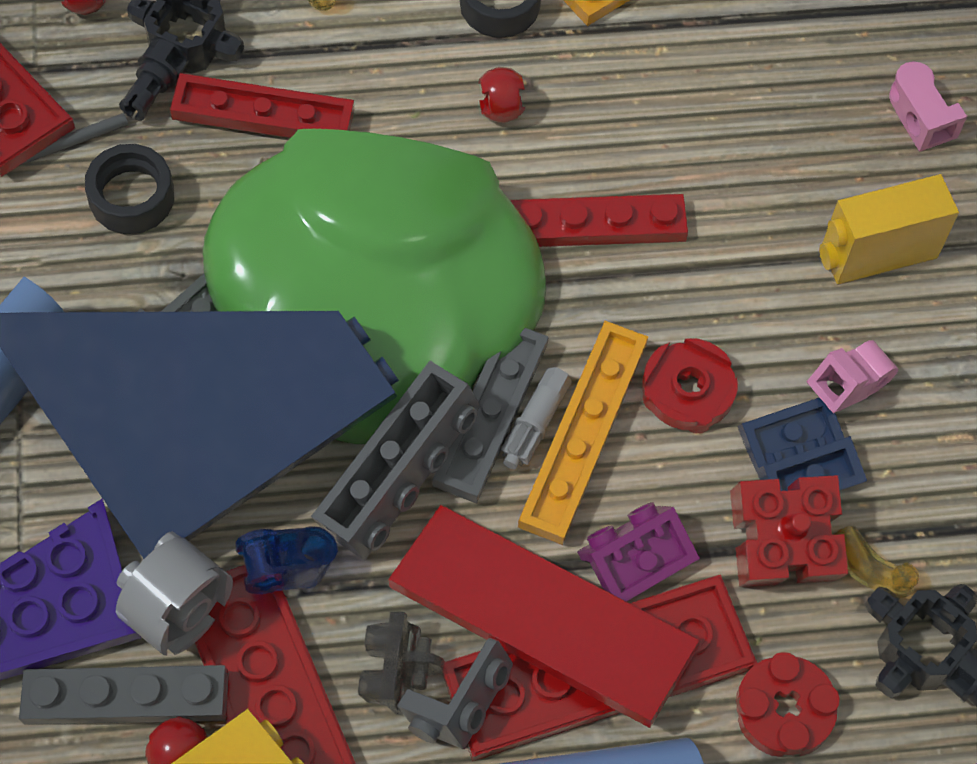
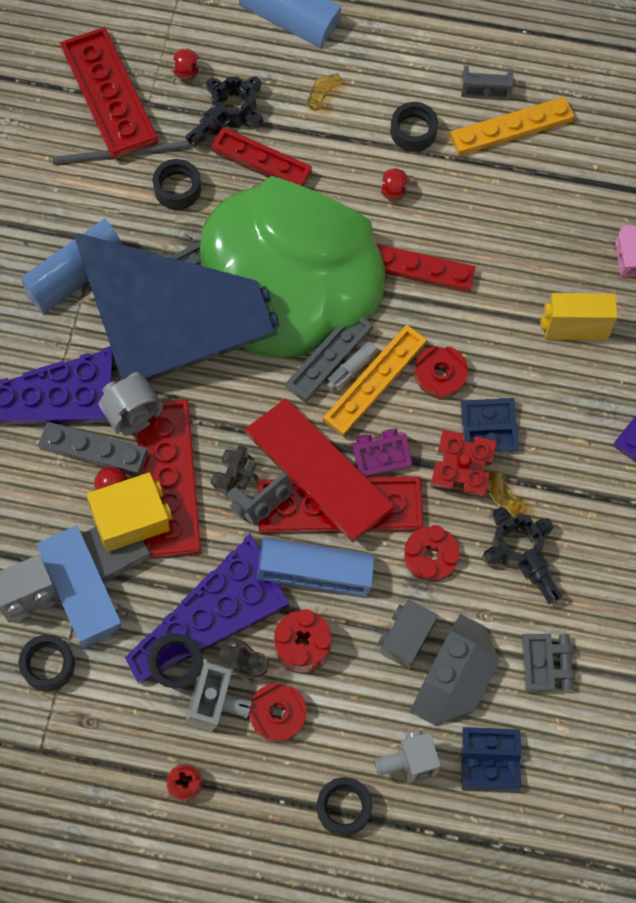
camera: 20 degrees right, 5 degrees up
clear blue piece [235,526,338,594] -> none
dark grey brick [311,360,481,561] -> none
bright pink leg [807,340,899,414] -> none

